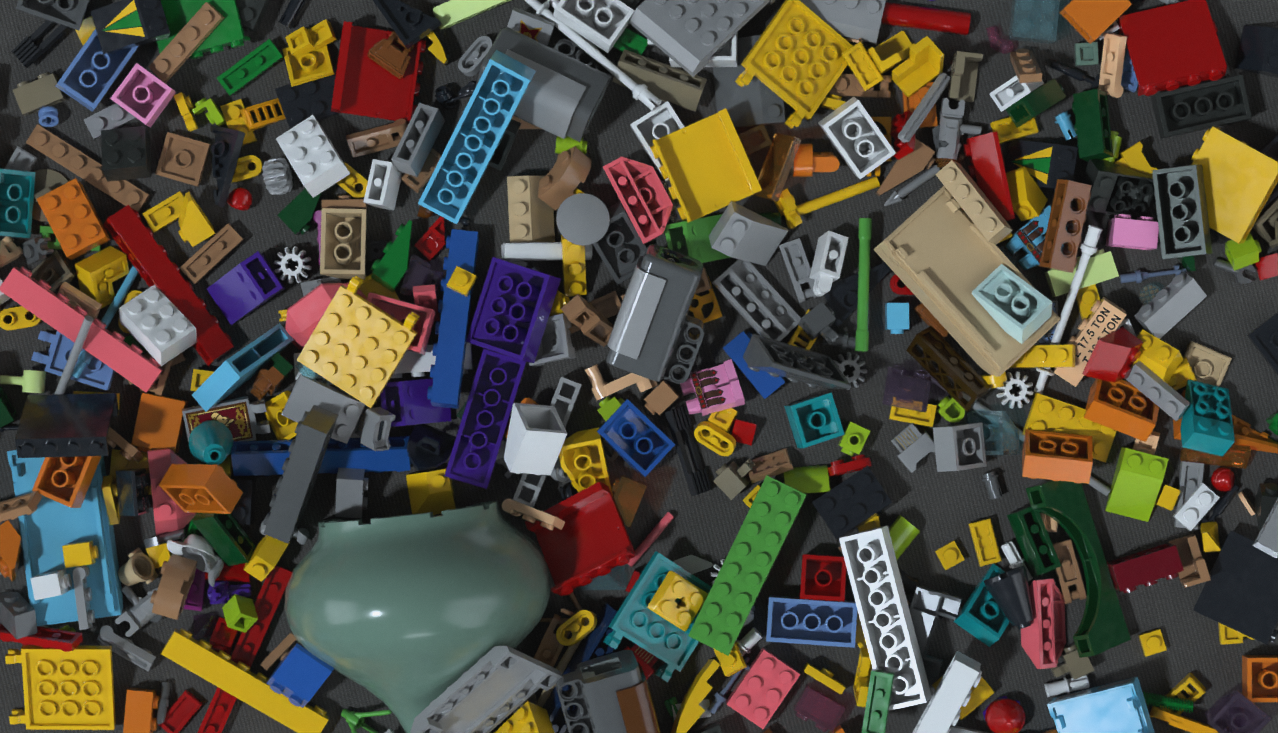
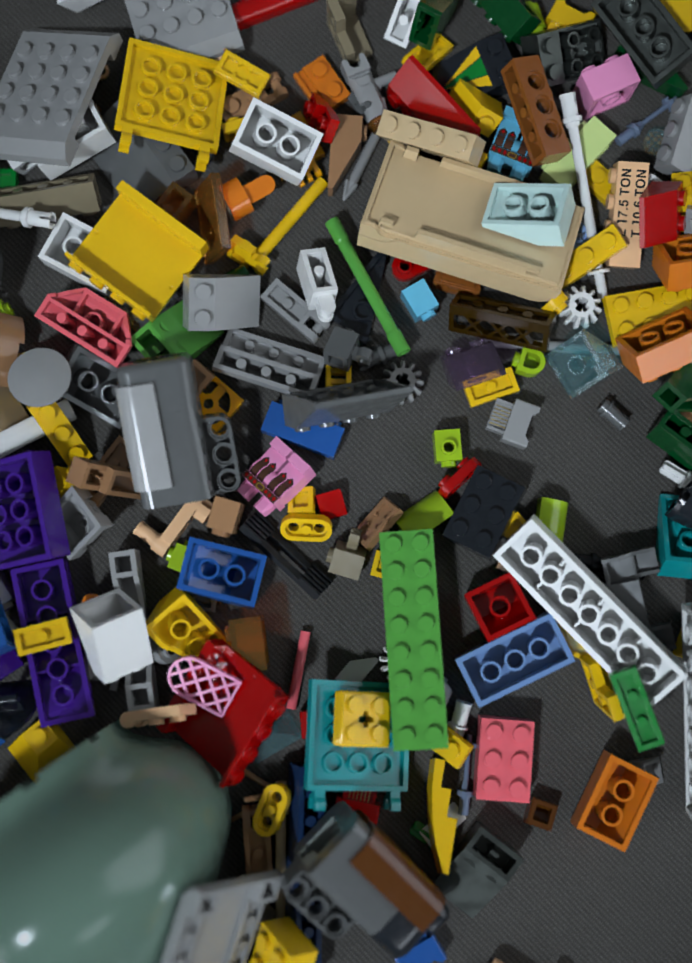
camera: 30 degrees left, 5 degrees down
teal slope [784,392,845,448] -> none
clear pink brick [793,685,846,732] -> none
yellow plate [803,662,846,694] -> none
yellow panel [867,31,915,75] -> none
yellow panel [892,36,944,97] -> none
light grey axle [898,73,951,143] -> none
light grey brick [933,422,987,472] -> none
yellow plate [934,540,965,570] -> none
yellow plate [968,518,1001,567] -> none
medium azure pin [1055,111,1077,141] -> none
none -> yellow plate [12,617,74,657]
none -> bright pink window [167,656,242,718]

